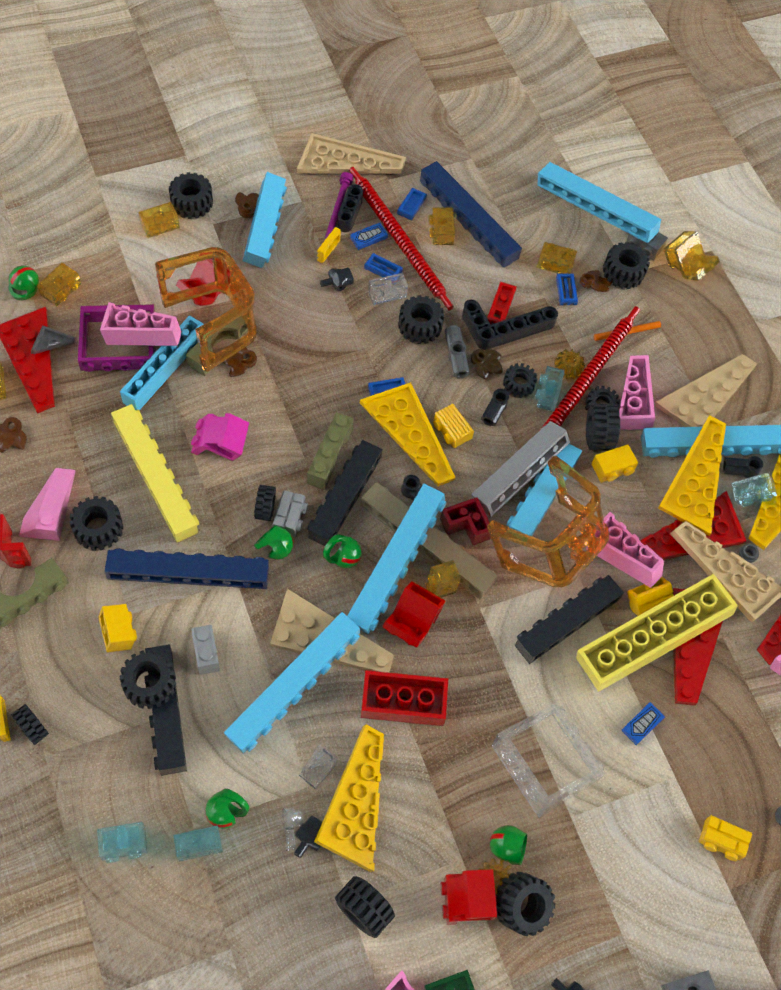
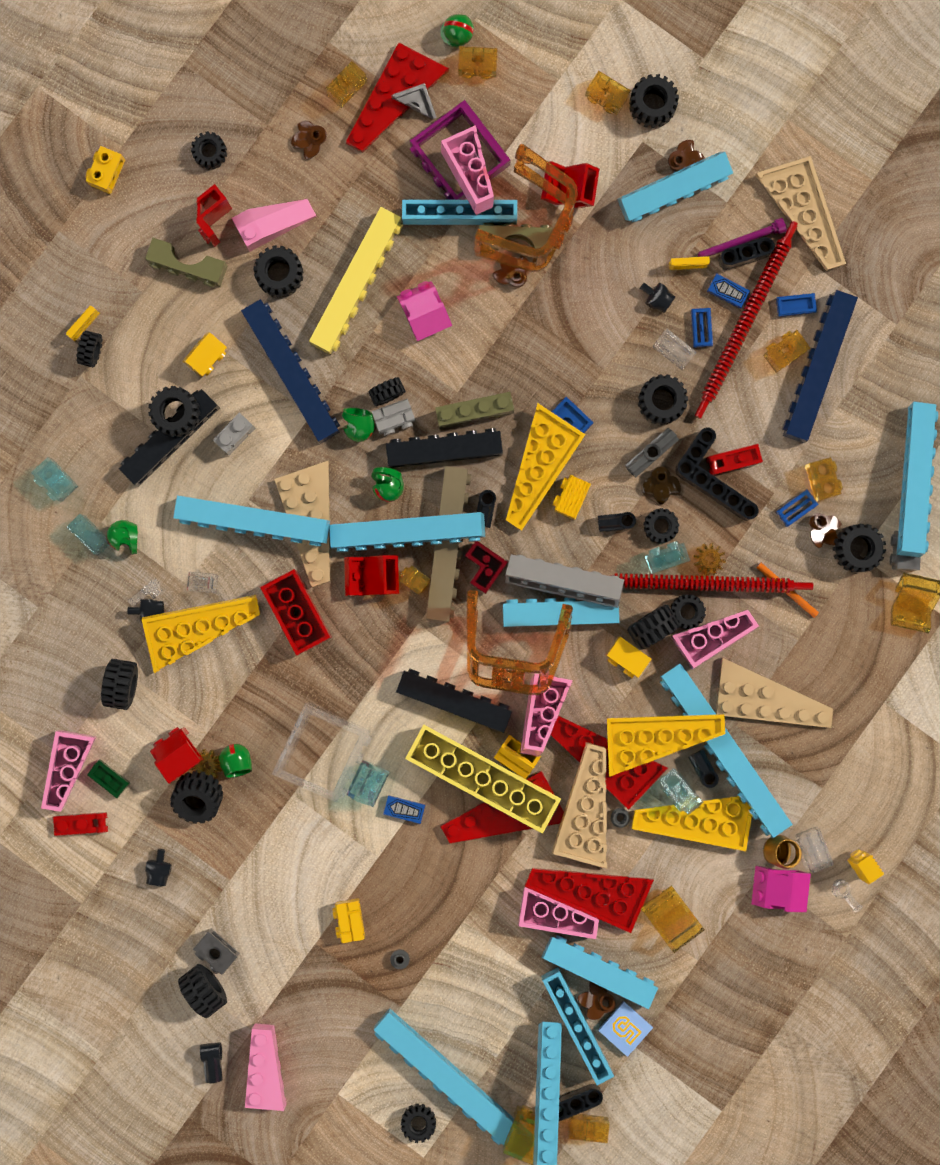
camera: 65 degrees right, 25 degrees up
none -> clear light blue brick [346,759,390,807]

